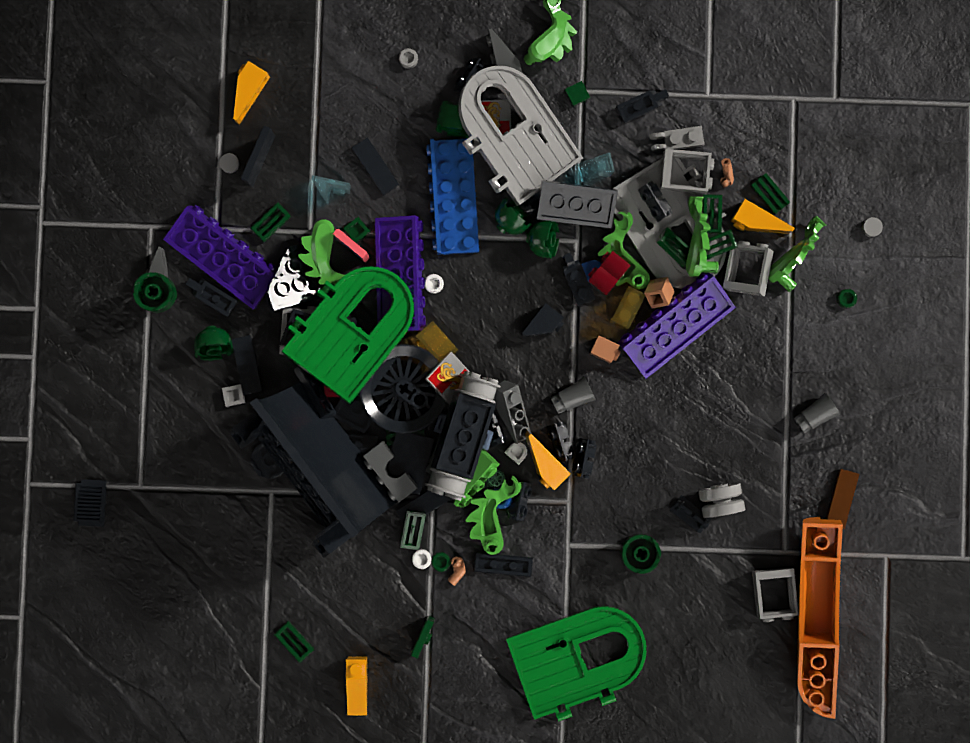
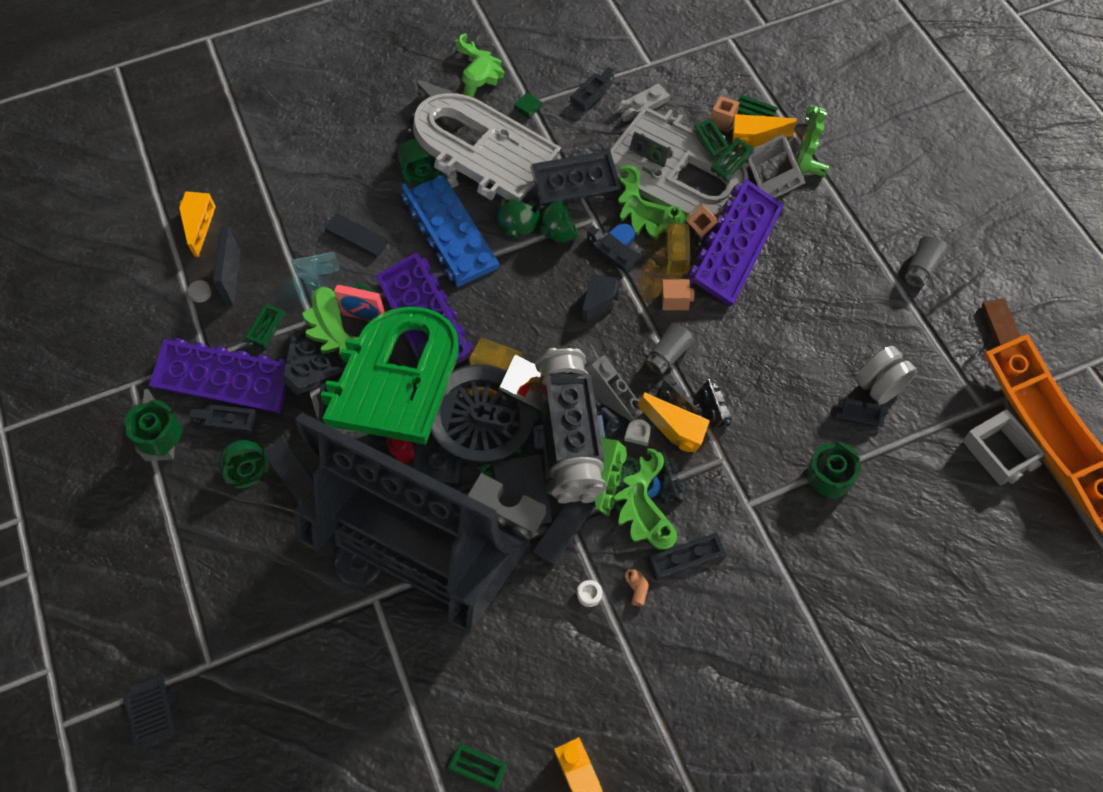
camera: 20 degrees left, 25 degrees down
light grey tile [222,384,245,407] -> none
light grey tile [399,48,418,69] -> none
dark green tile [399,509,426,550] -> none
dark green plate [411,616,435,659] -> none
white tile [424,274,444,294] -> none
dark green tile [431,552,451,572] -> none
green door [506,606,647,722] -> none
clear light blue slope [577,153,615,182] -> none
dark red brick [588,251,631,295] -> none
dark green tile [656,227,689,267] -> none
light grey window [660,149,714,194] -> none
bright green animal [686,196,719,277] -> none
nougat arm [720,158,734,187] -> none
dark green tile [837,289,857,308] -> none
light grey tile [862,217,883,237] -> none
none -> nougat brick [711,96,739,133]

